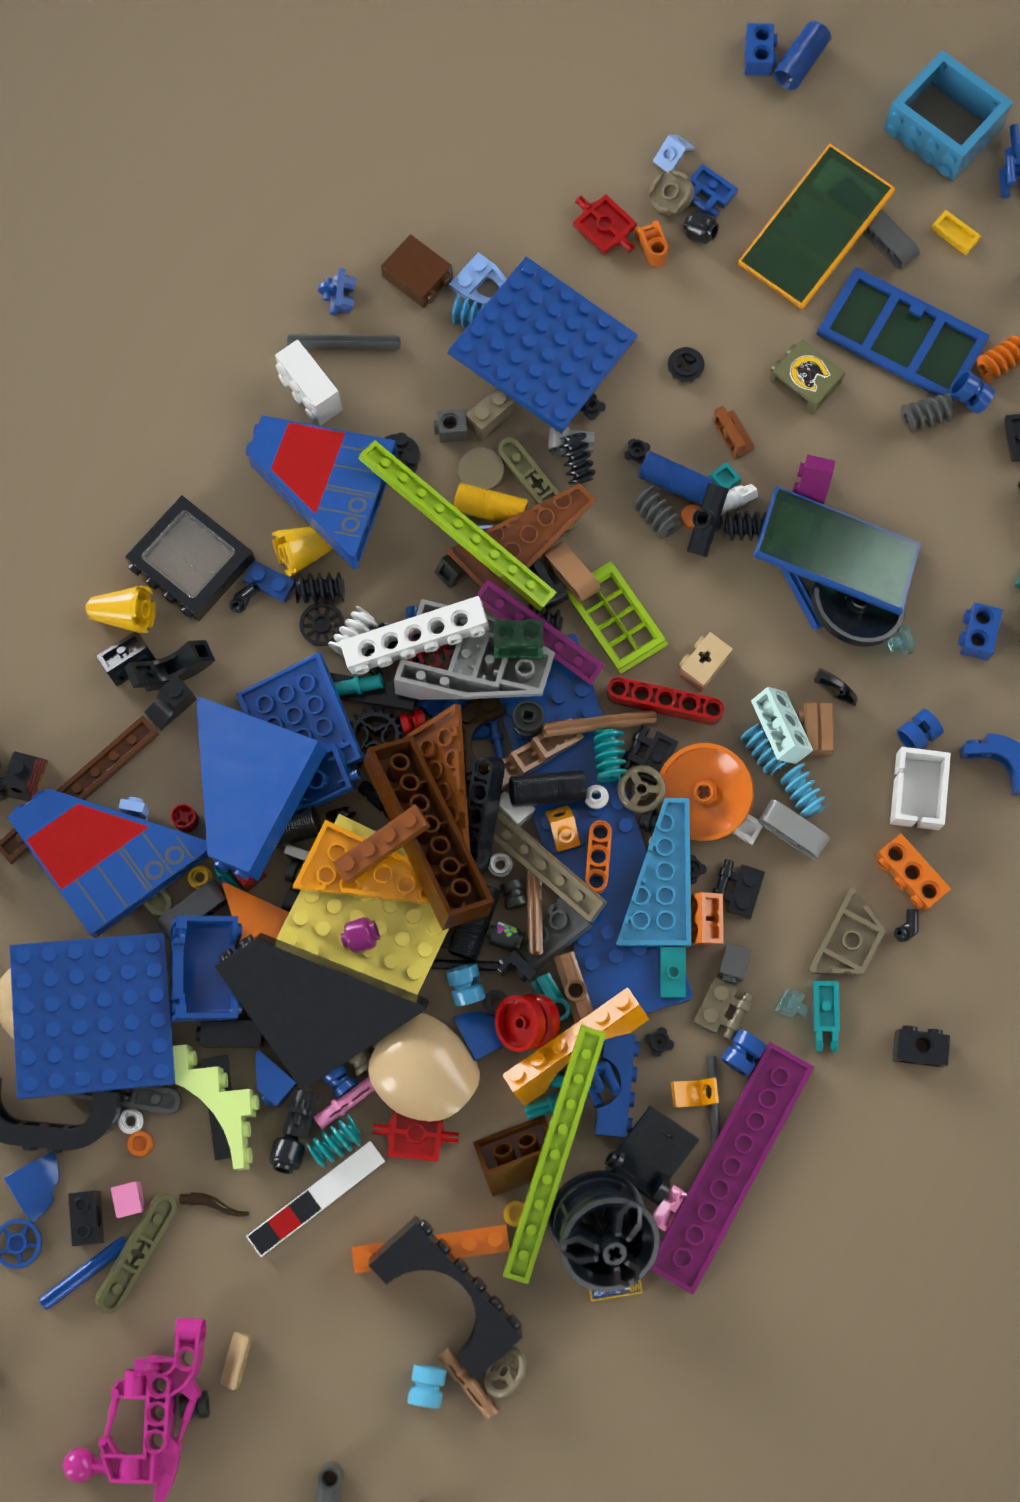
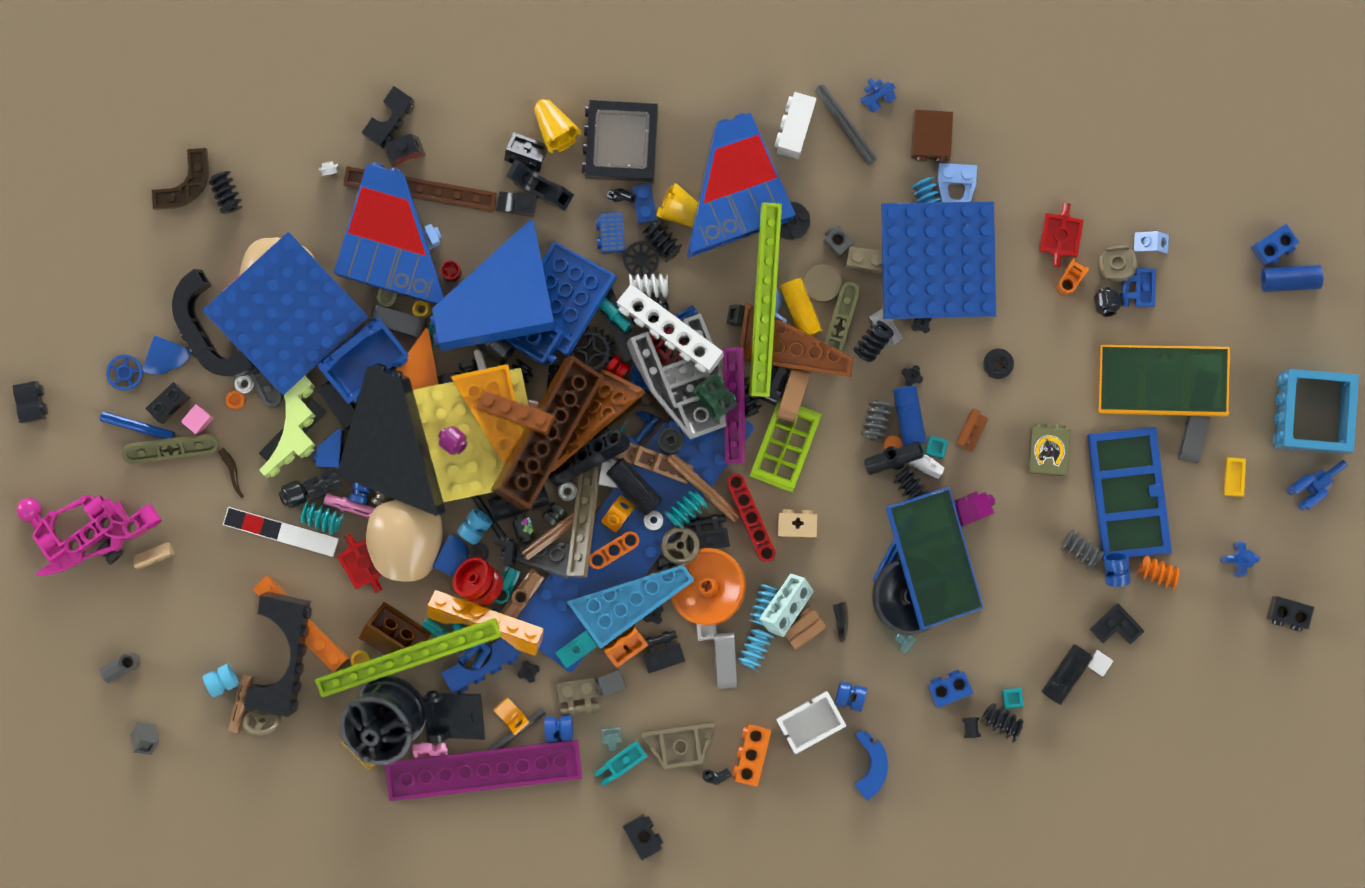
camera: 50 degrees right, 10 degrees up
none -> blue brick [596,212,625,254]

